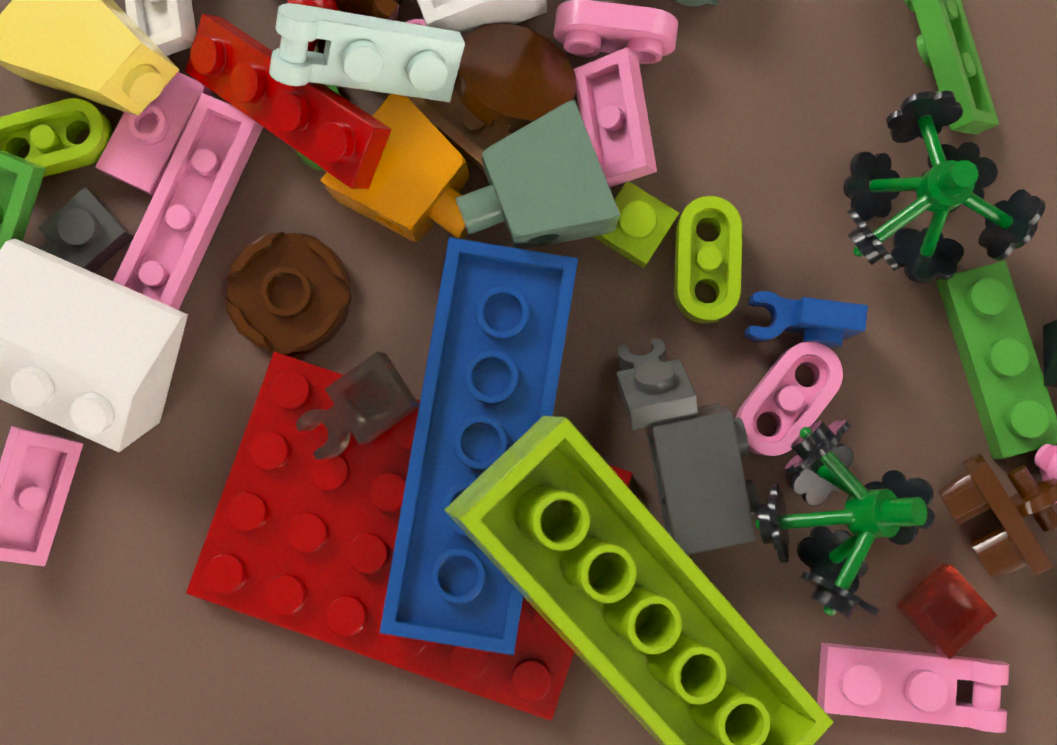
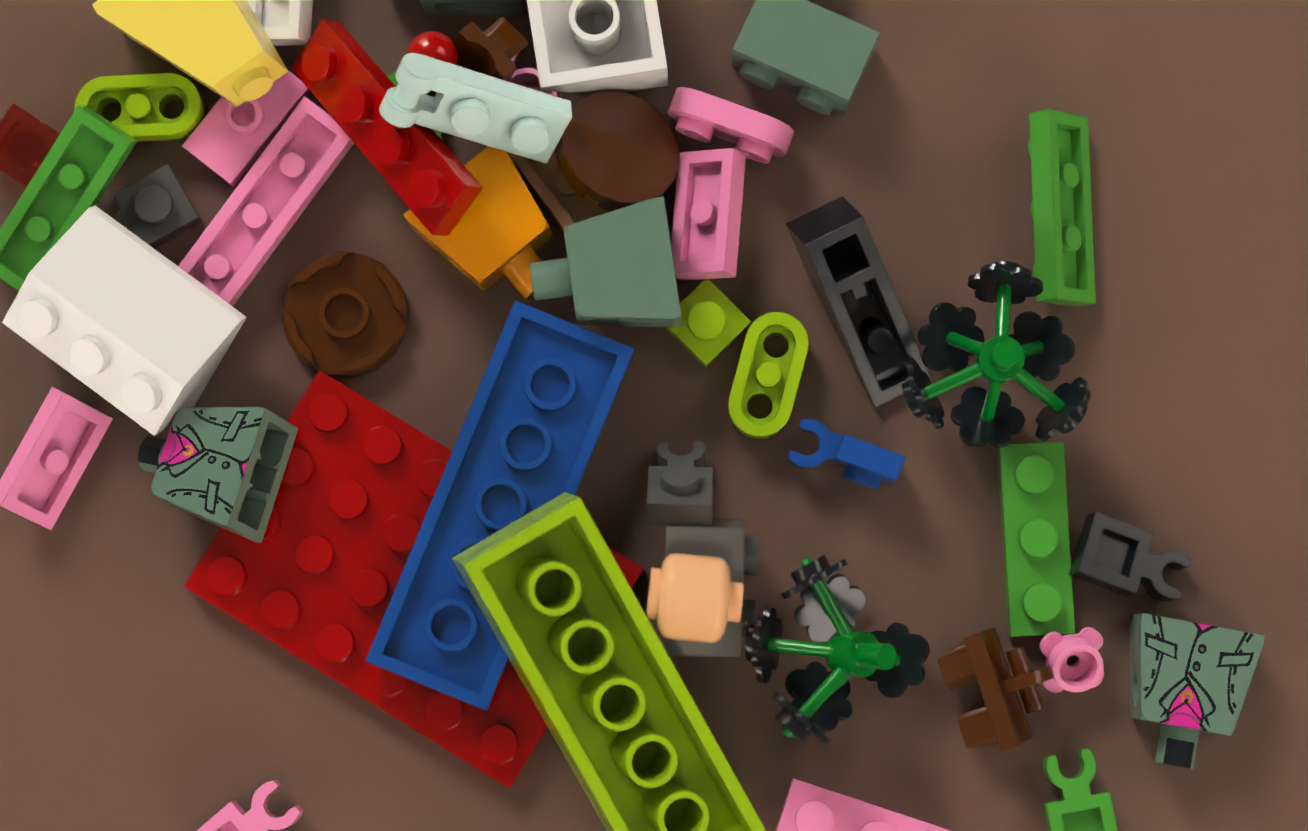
camera: 15 degrees right, 0 degrees up
clear smoke plate [295,351,419,460] -> none
bright pink plate [736,342,843,456] -> none
clear red plate [896,563,998,659] -> none
none -> sand green torso [138,407,299,543]
none -> light nougat head [646,553,743,643]
none -> black slope [786,196,931,408]

